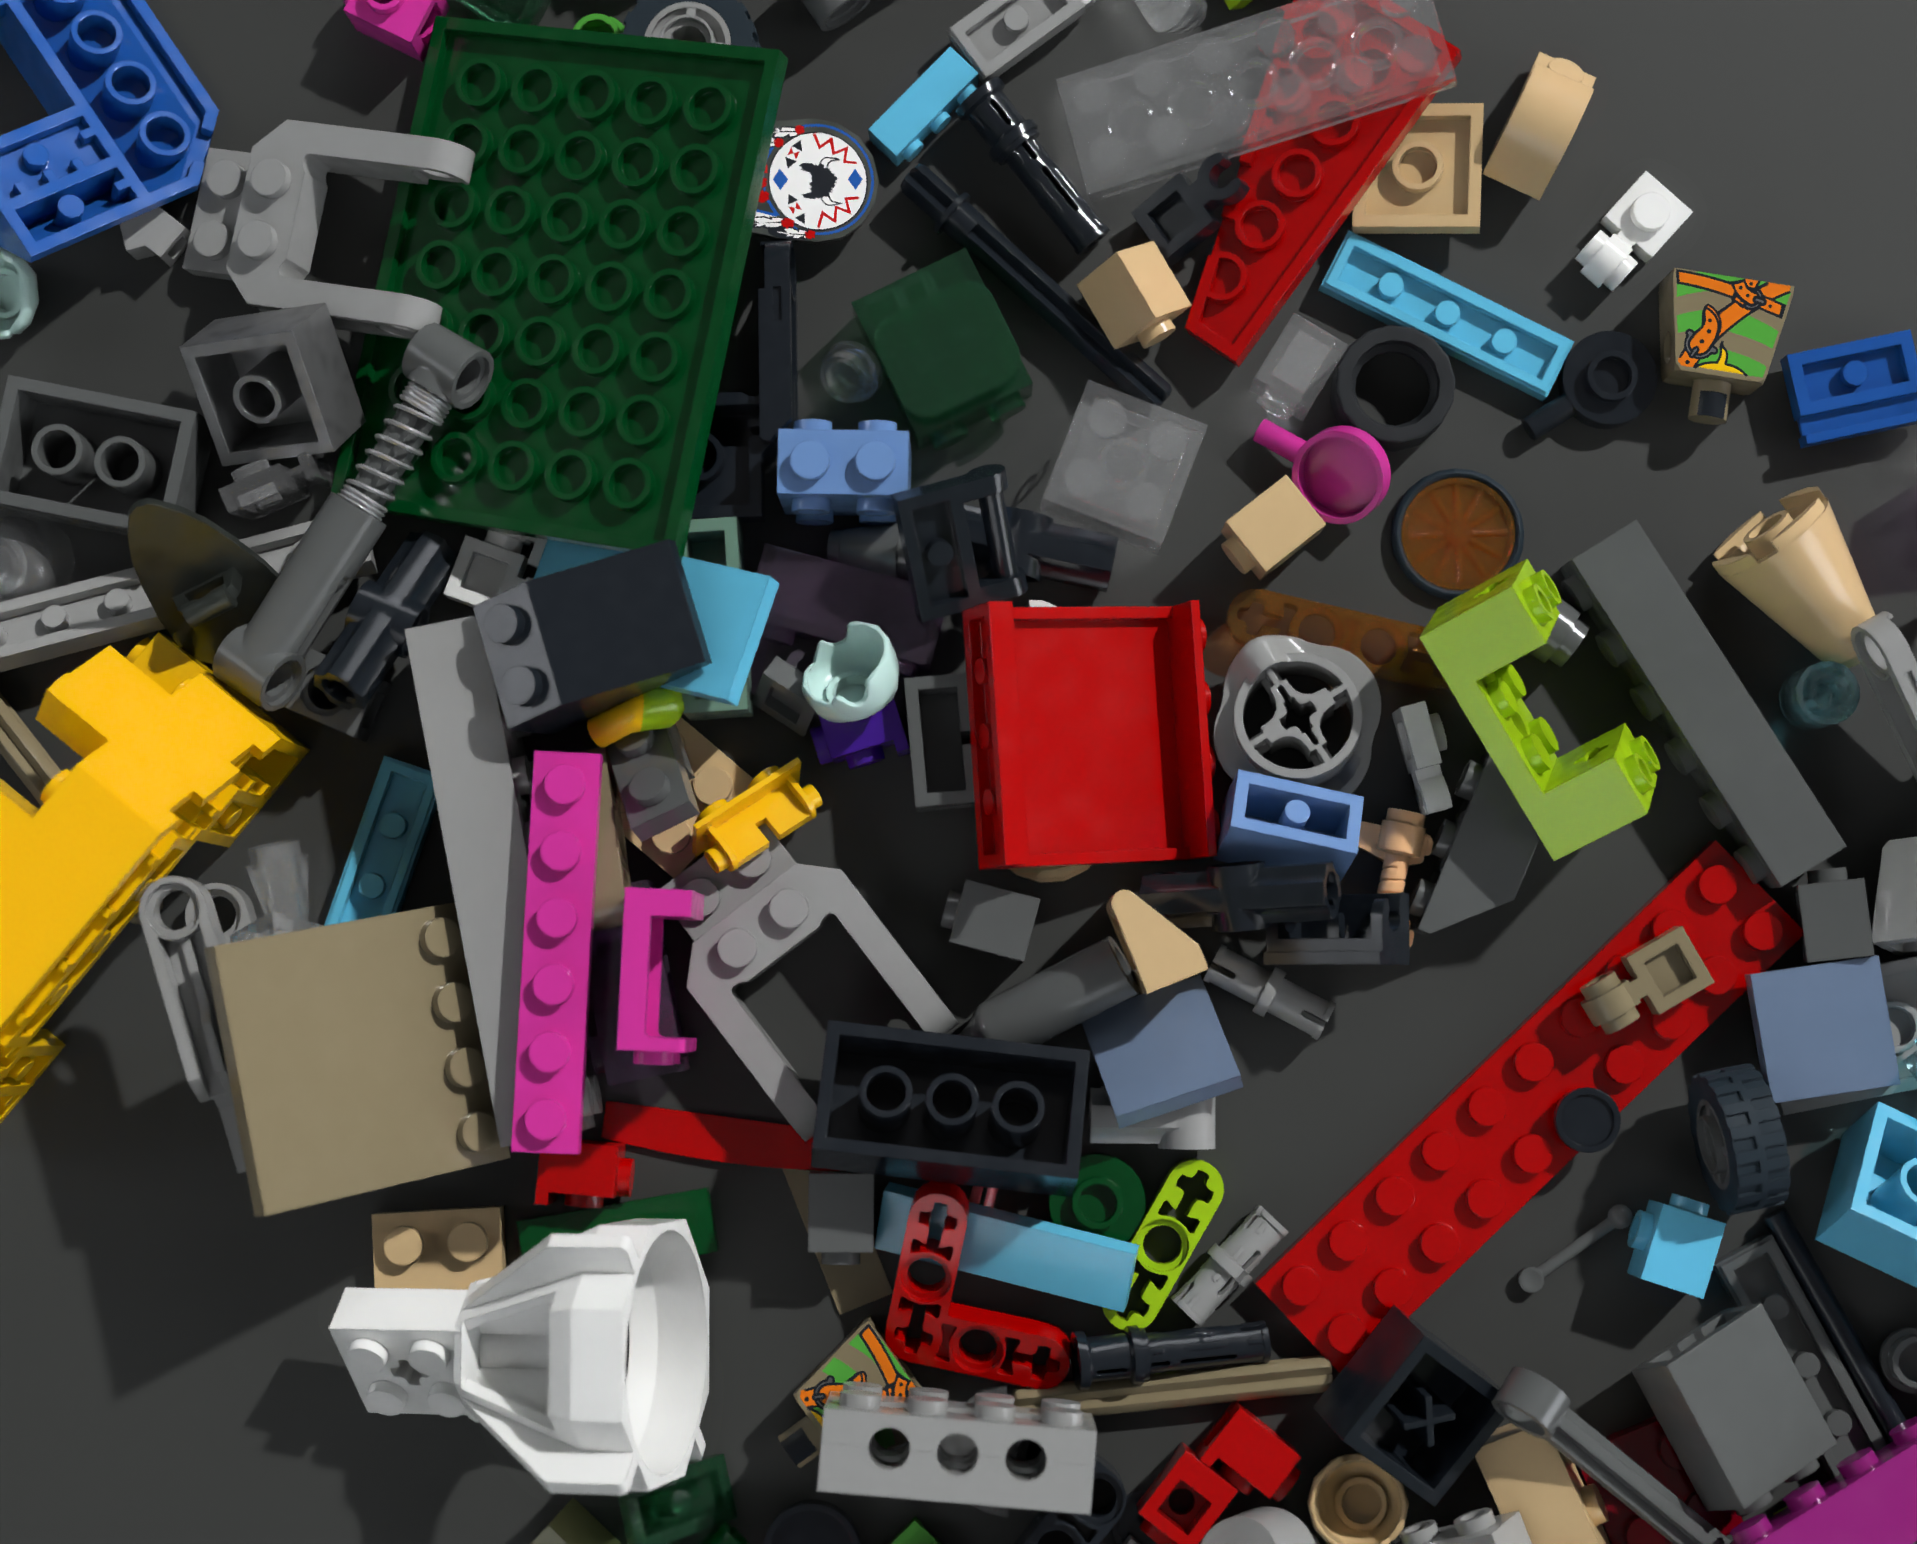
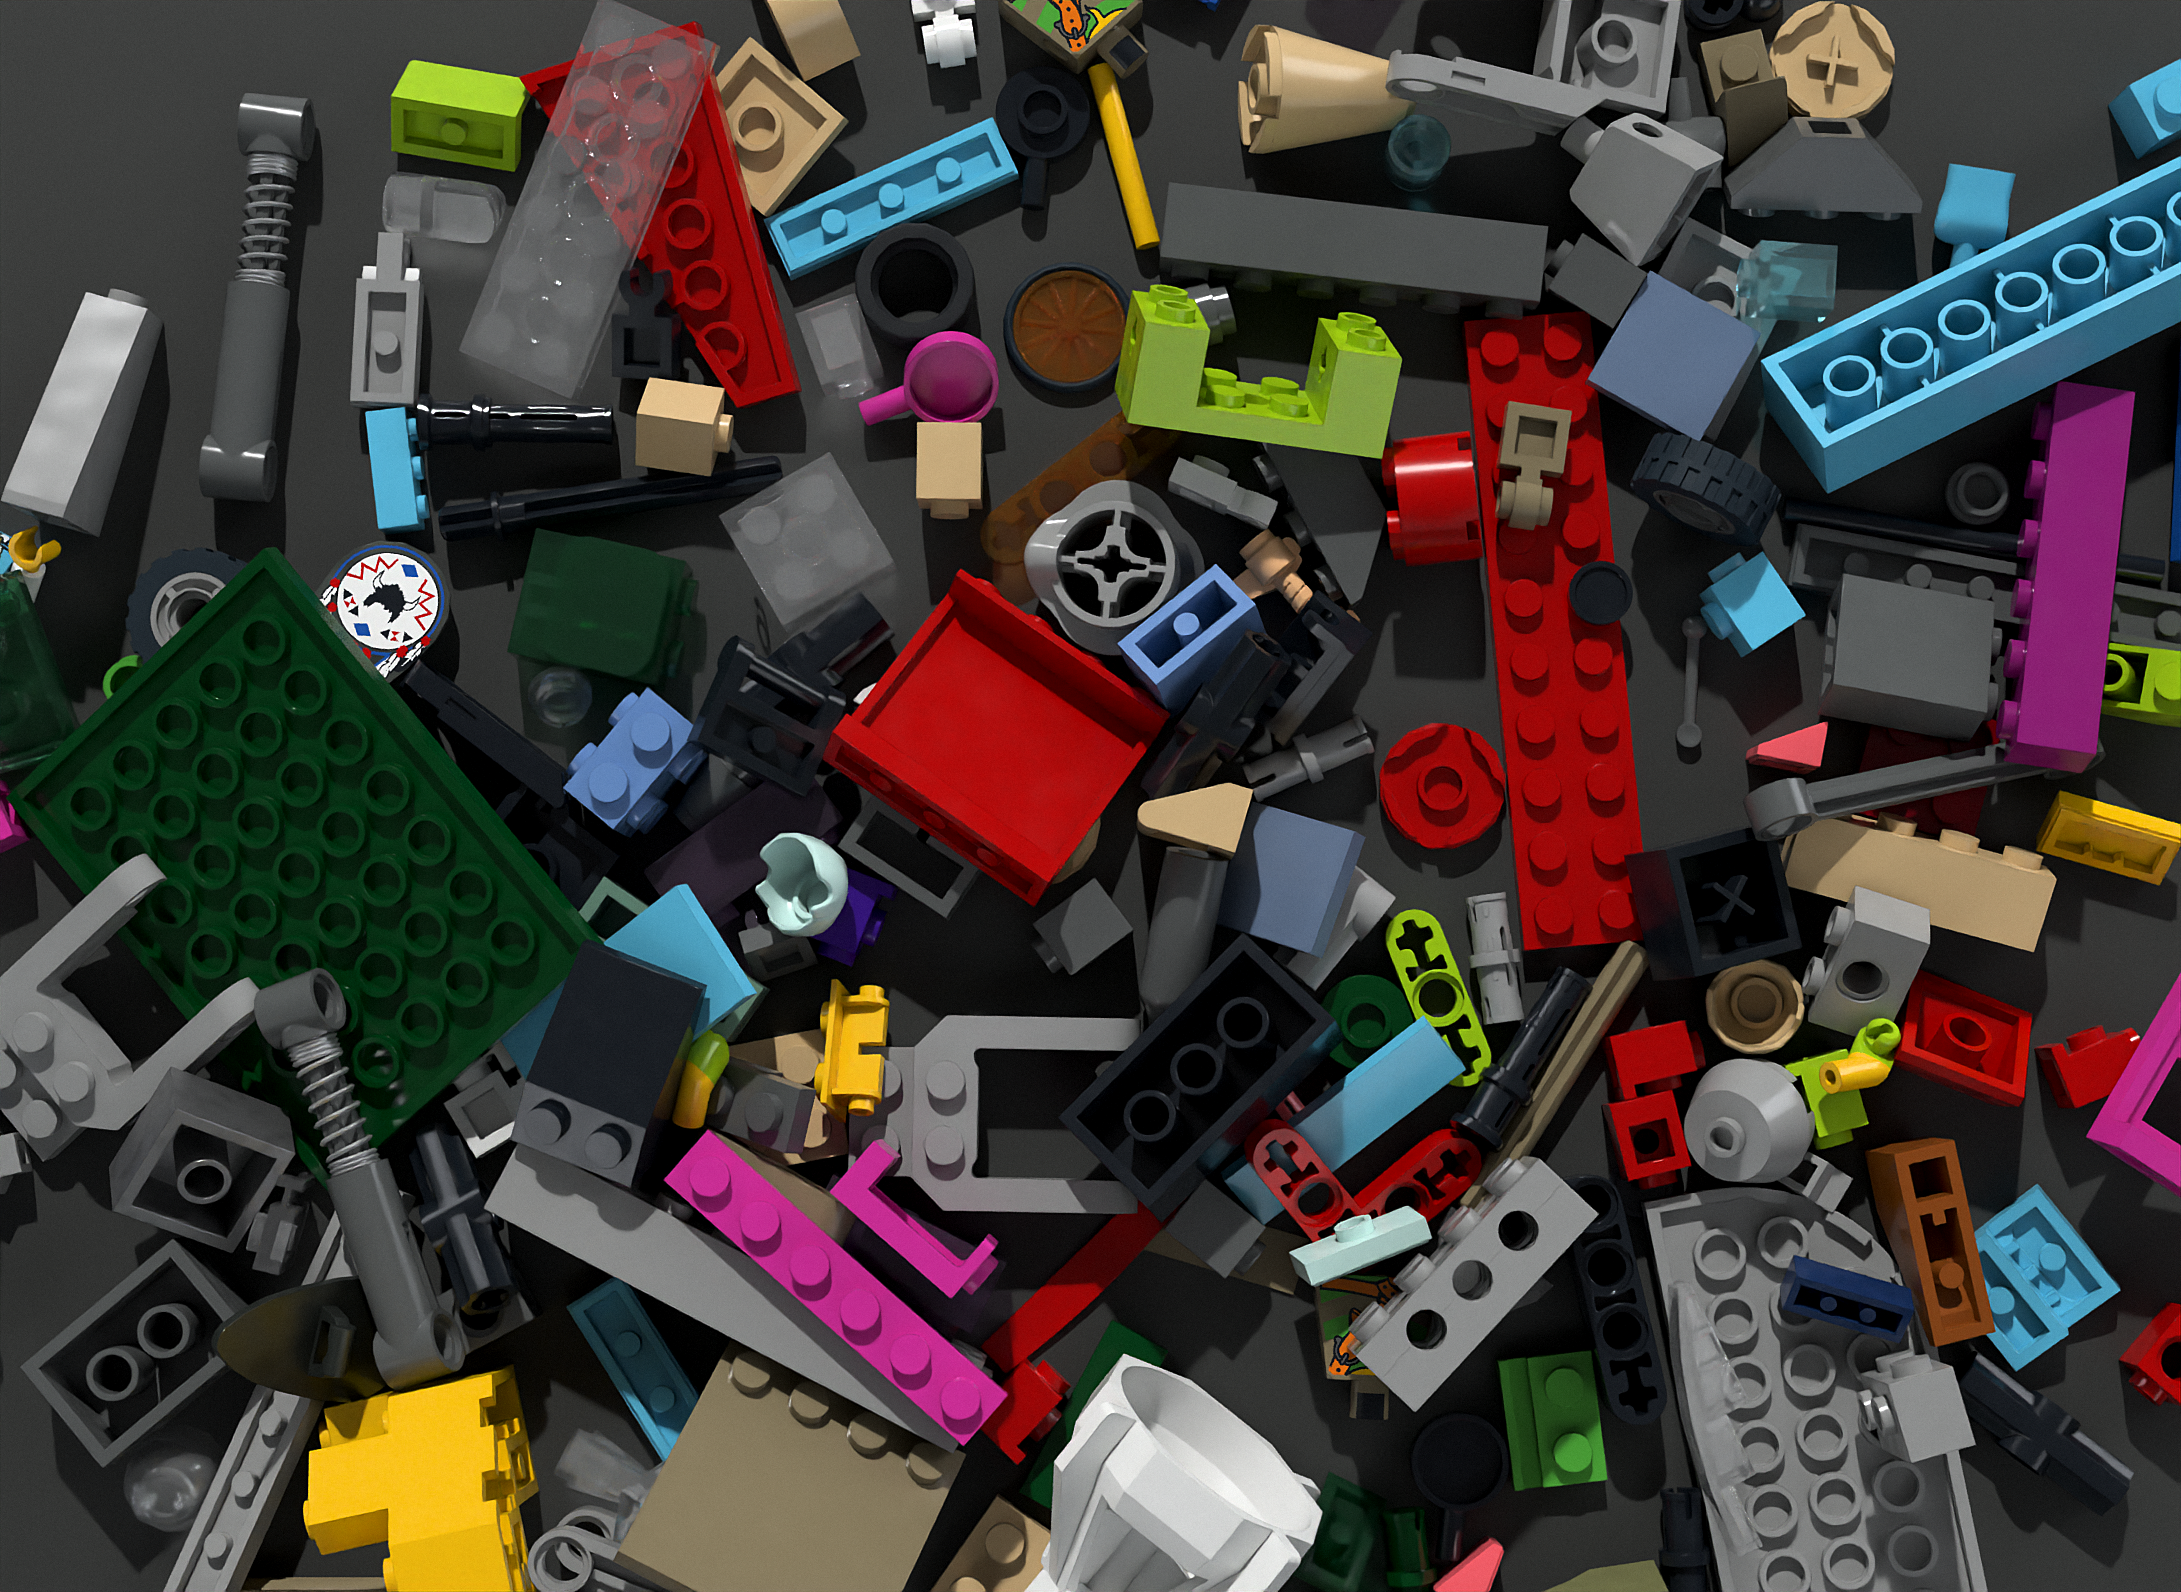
camera: 55 degrees left, 0 degrees up
none -> yellow bar [1087,63,1161,250]
none -> light aqua plate [1289,1206,1432,1287]
none -> red tile [1378,723,1506,850]
none -> red brick [1381,431,1483,567]
none -> coral slope [1745,722,1828,775]

